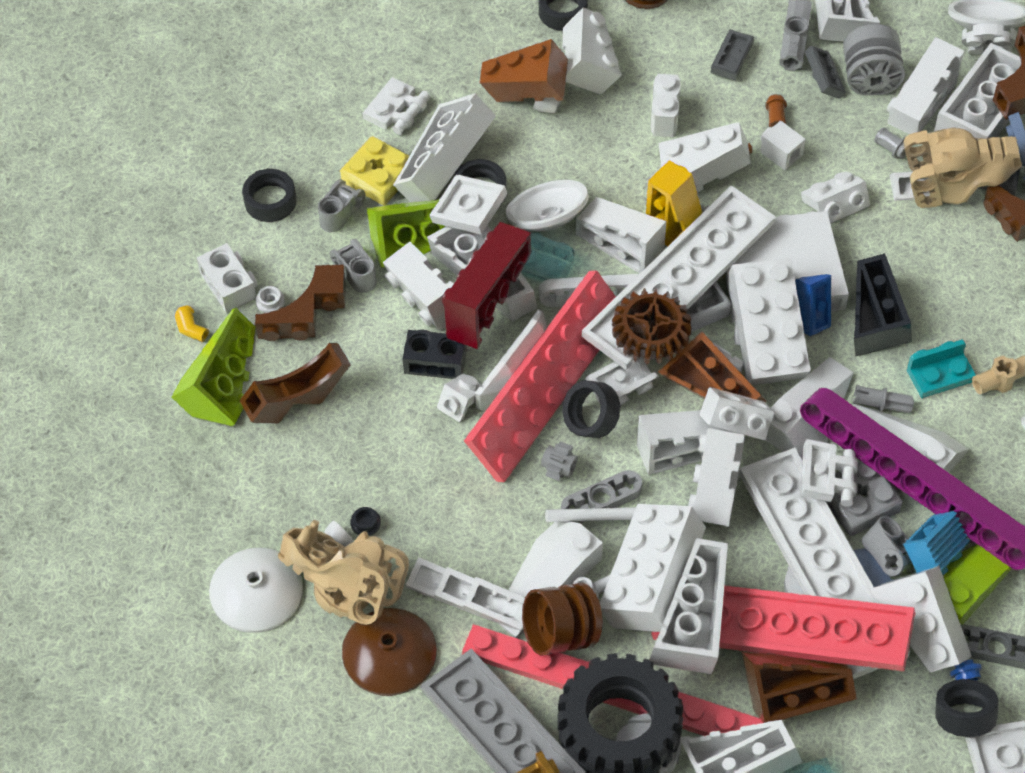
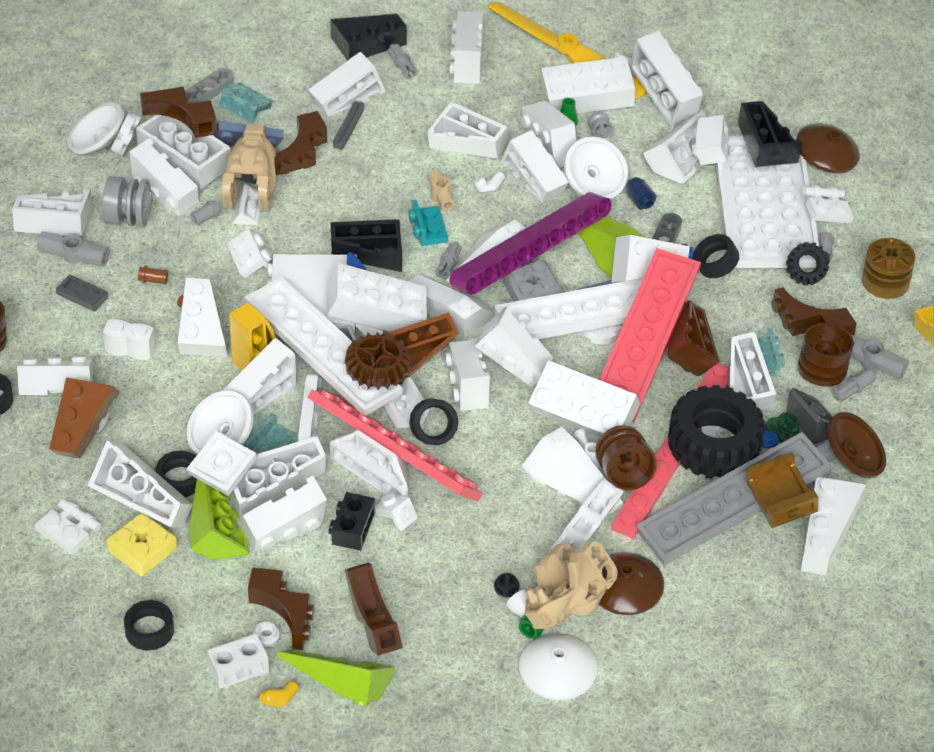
camera: 85 degrees left, 10 degrees down
light grey piece [318,179,366,232] -> none
light grey piece [329,238,377,293] -> none
dark red wedge [442,222,532,349] -> none
light grey gear [541,441,578,481] -> none
white bar [545,507,636,522] -> none
light grey beam [561,470,642,524] -> none
white wedge [649,538,728,674] -> none
white brick [700,387,775,440] -> none
white brick [760,121,806,170] -> none
white plate [801,439,858,507] -> none
dark grey plate [805,46,846,98] -> none
light grey piece [862,516,916,576] -> none
dark azure brick [903,511,970,575] -> none

